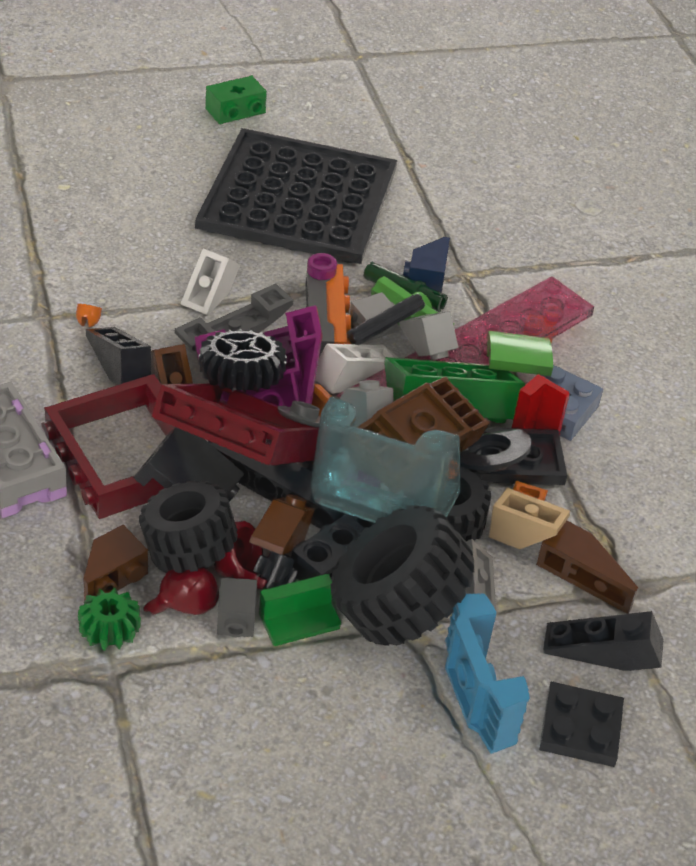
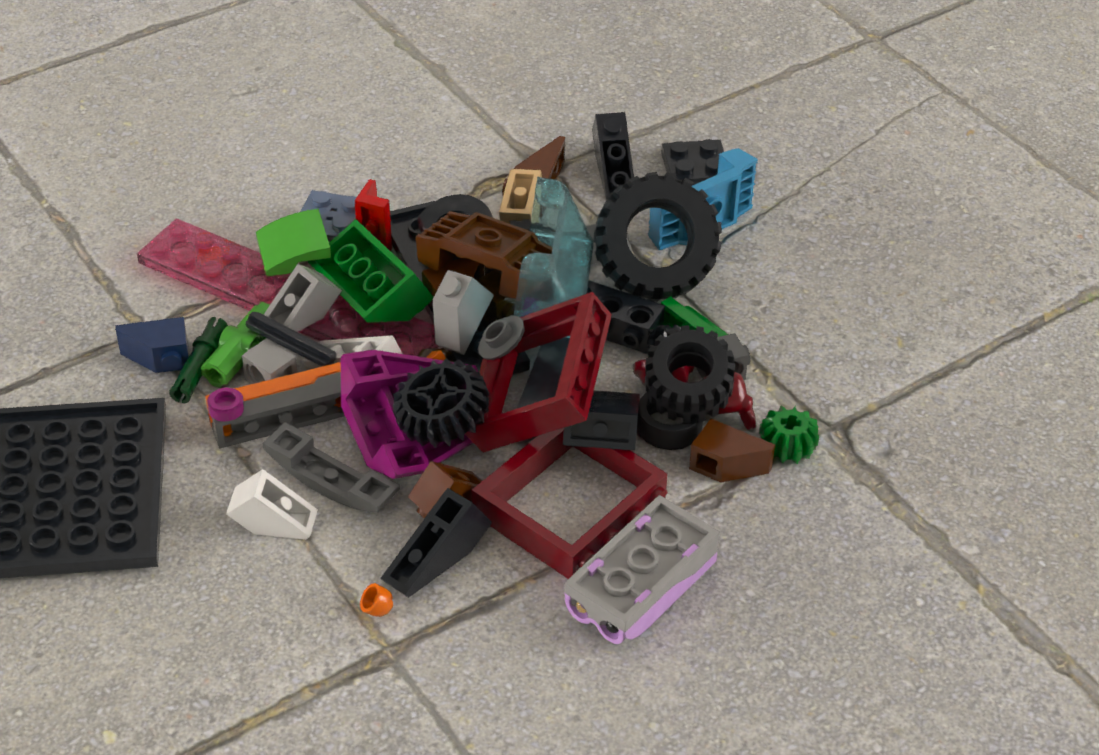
camera: 105 degrees left, 0 degrees up
reddish brown slope [249,494,315,555] -> none

